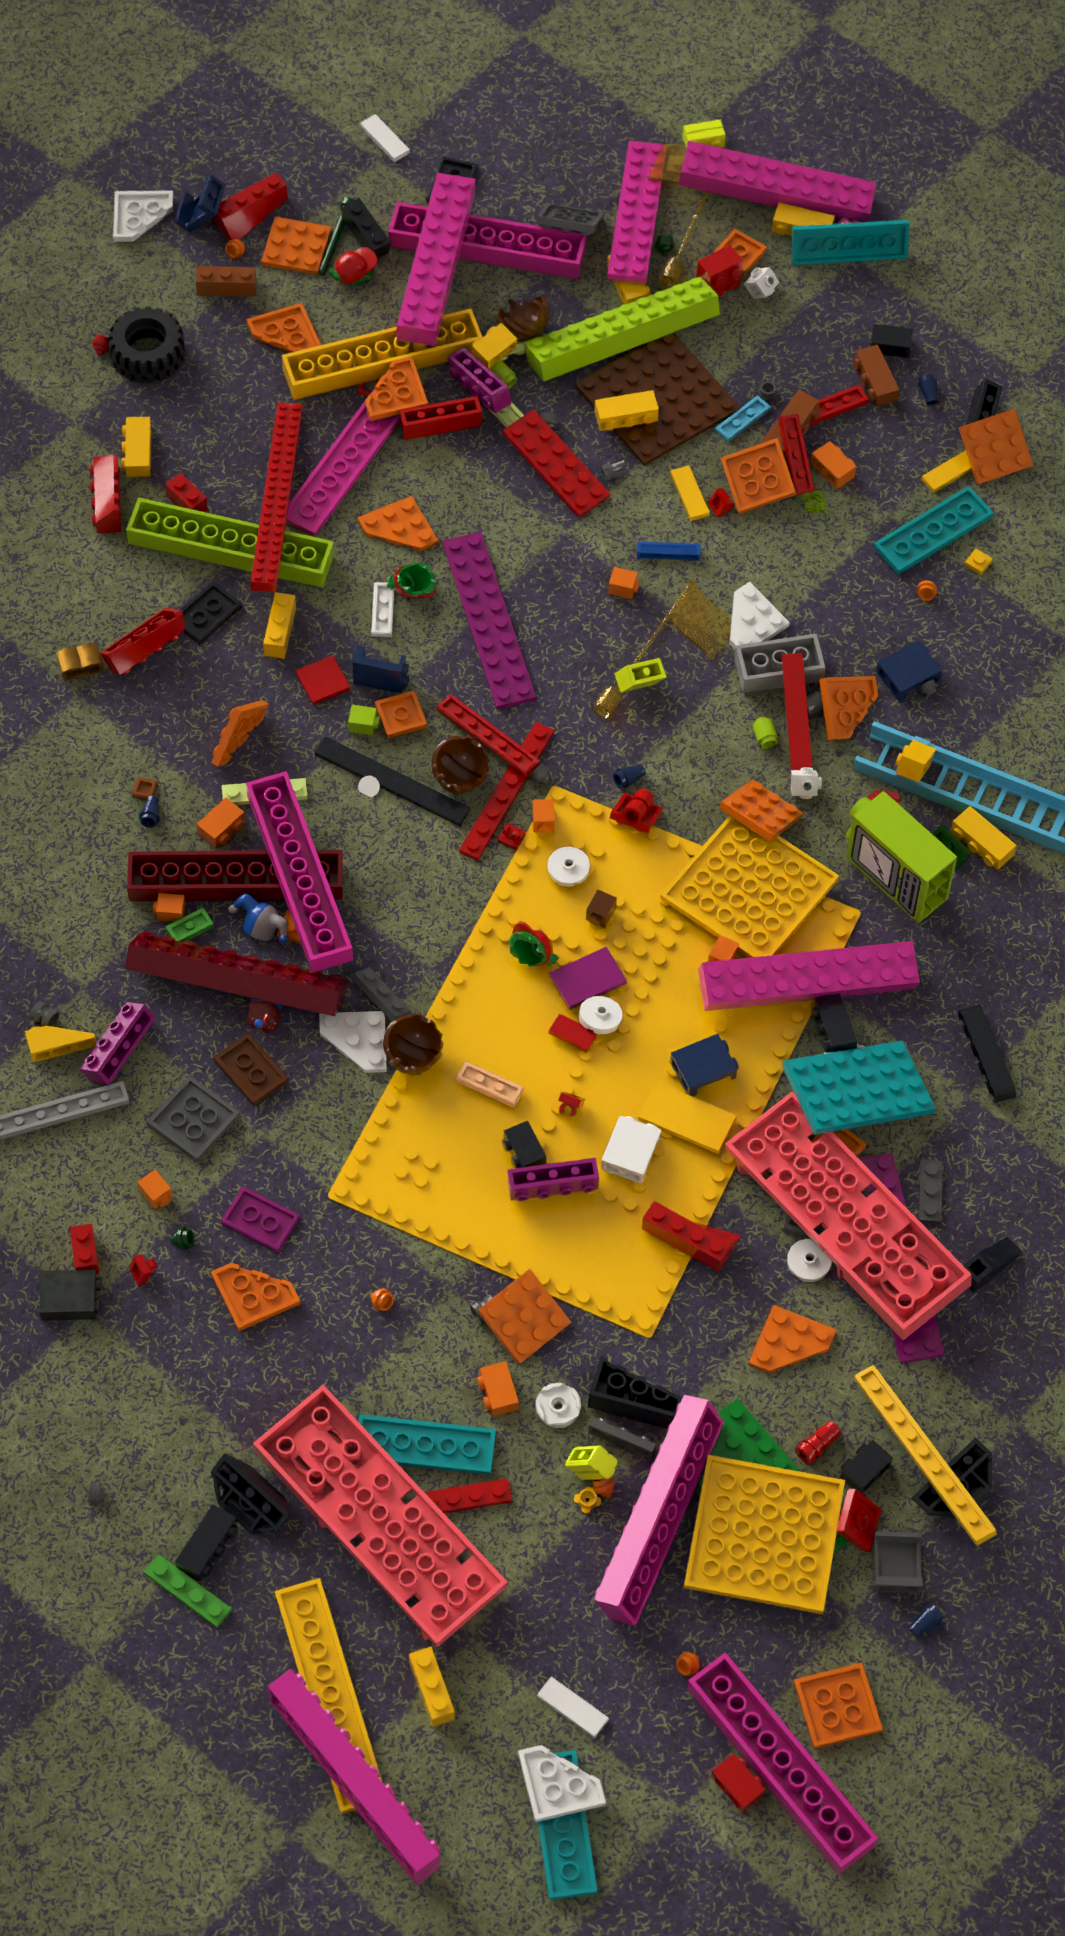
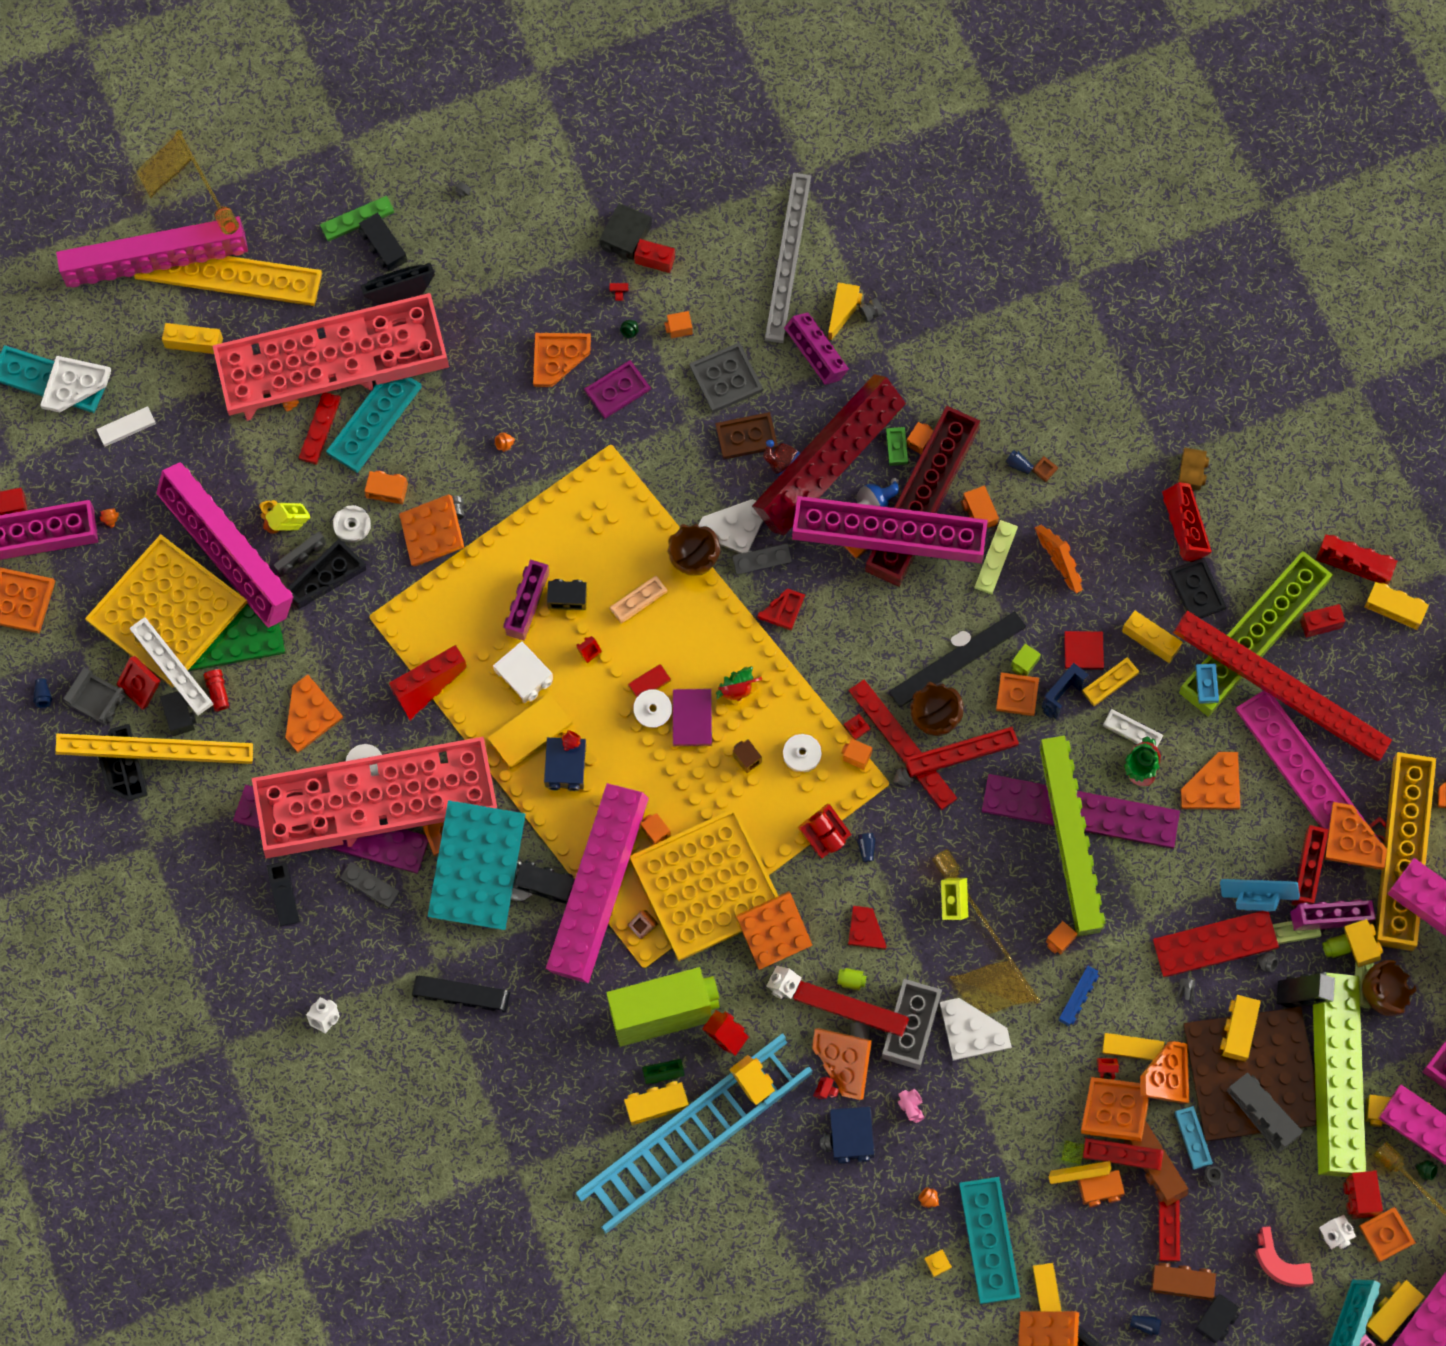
camera: 120 degrees right, 10 degrees up
none -> white plate [129,617,214,716]
none -> clear yellow flag [137,130,239,235]
none -> red plate [561,730,581,751]
none -> dark orange slope [628,910,658,939]
none -> red wing [757,588,805,631]
none -> red tile [813,1077,839,1099]
none -> red wing [848,906,886,950]
none -> bright pink plate [898,1089,924,1123]
none -> lime brick [1039,735,1105,937]
none -> yellow tile [1049,1161,1111,1184]
none -> yellow plate [1082,657,1139,707]
none -> orange plate [1140,1041,1189,1104]
none -> dark azure plate [1195,664,1219,704]
none -> dark azure bracket [1220,879,1300,911]
none -> dark grey wedge [1227,1073,1303,1154]
none -> coral arch [1255,1226,1313,1287]
none -> black brick [1276,971,1335,1008]

